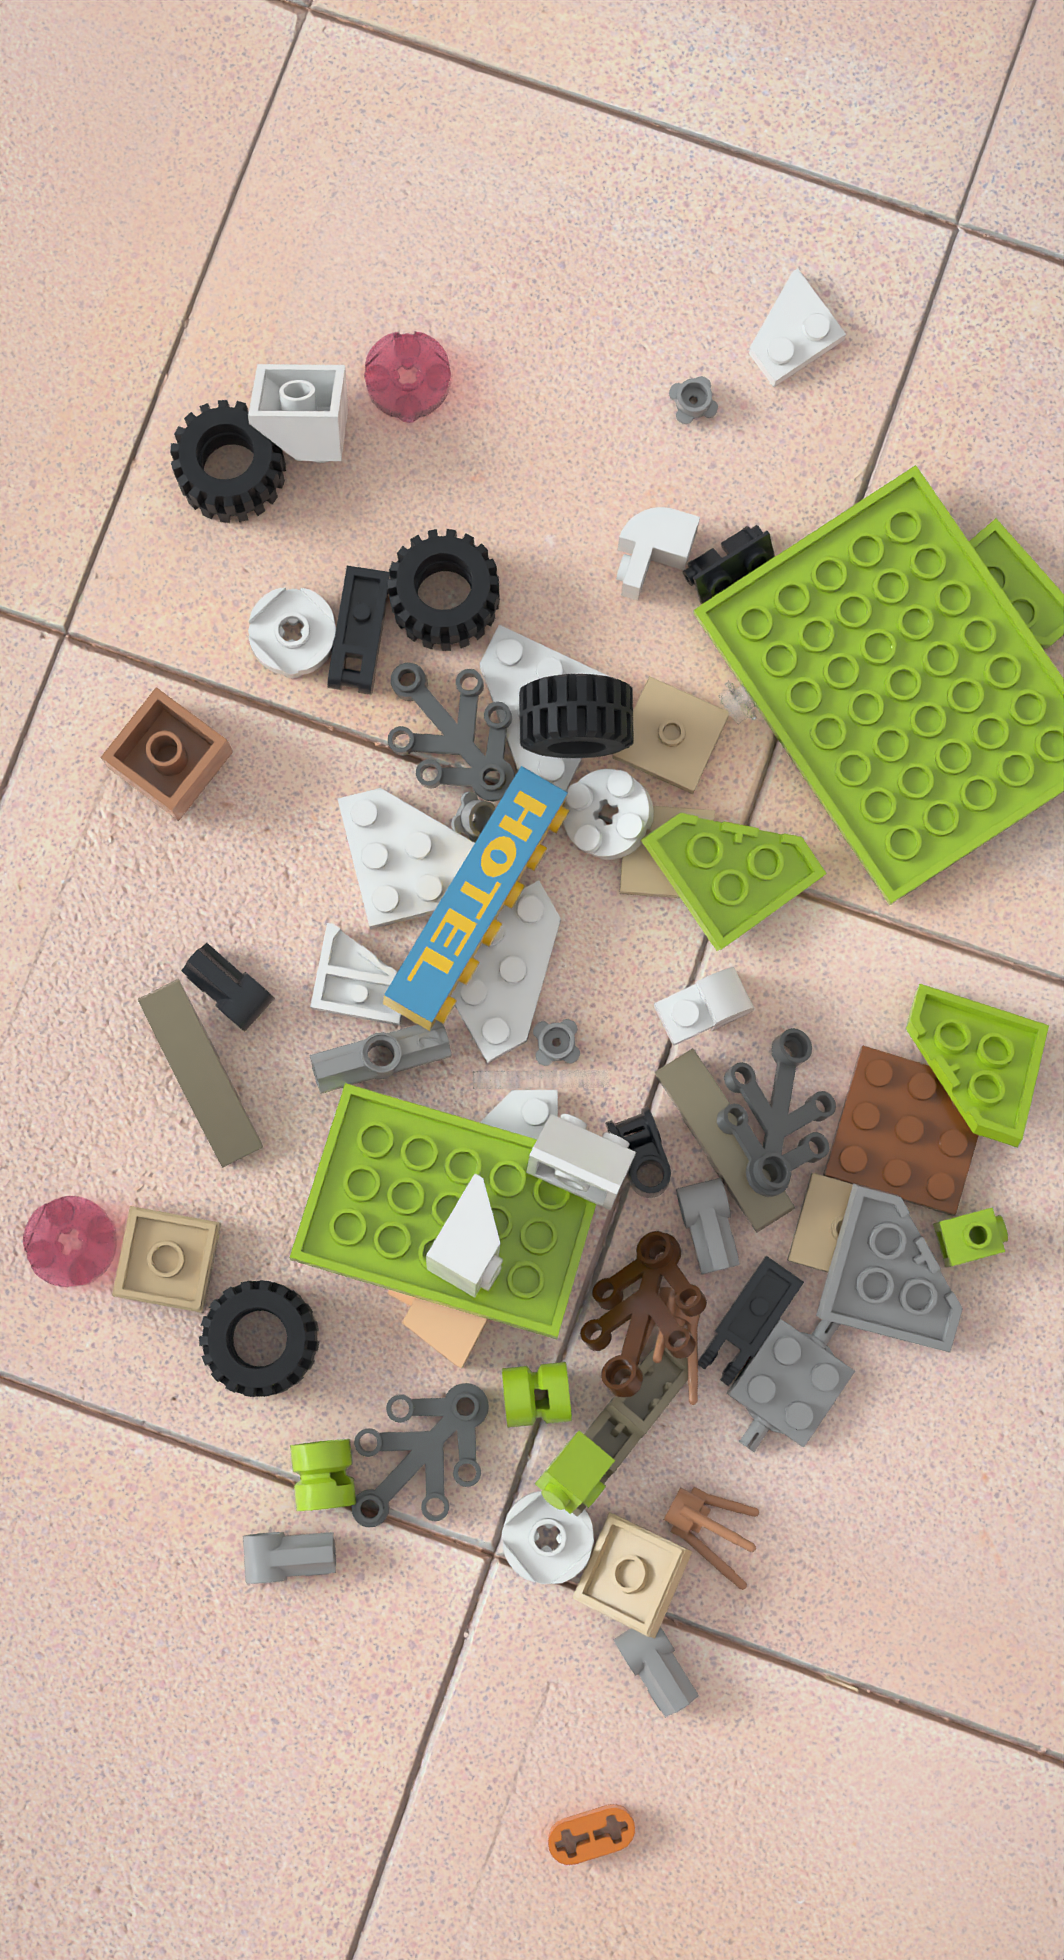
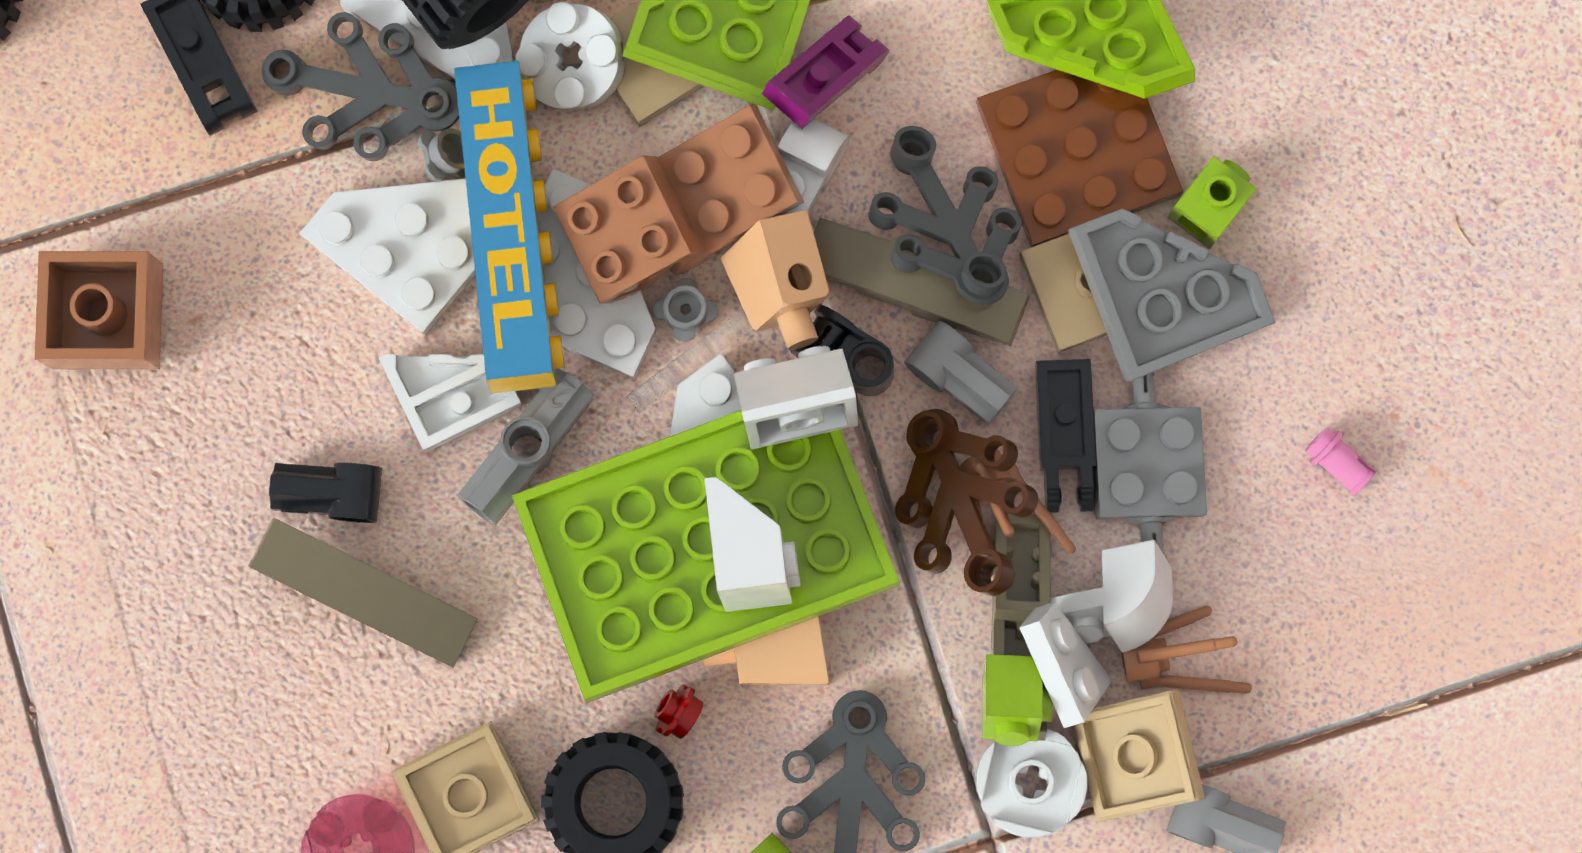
camera: 35 degrees left, 0 degrees up
white plate [248,587,336,679] -> none
lime wheel [502,1362,572,1428] -> none
none -> nougat piece [553,105,805,304]
none -> red plate [654,684,703,739]
none -> light nougat torso [721,210,829,350]
none -> magenta plate [762,15,889,129]
none -> white wing [1019,602,1112,728]
none -> white brick [1051,540,1173,653]
none -> bright pink pin [1305,427,1377,496]

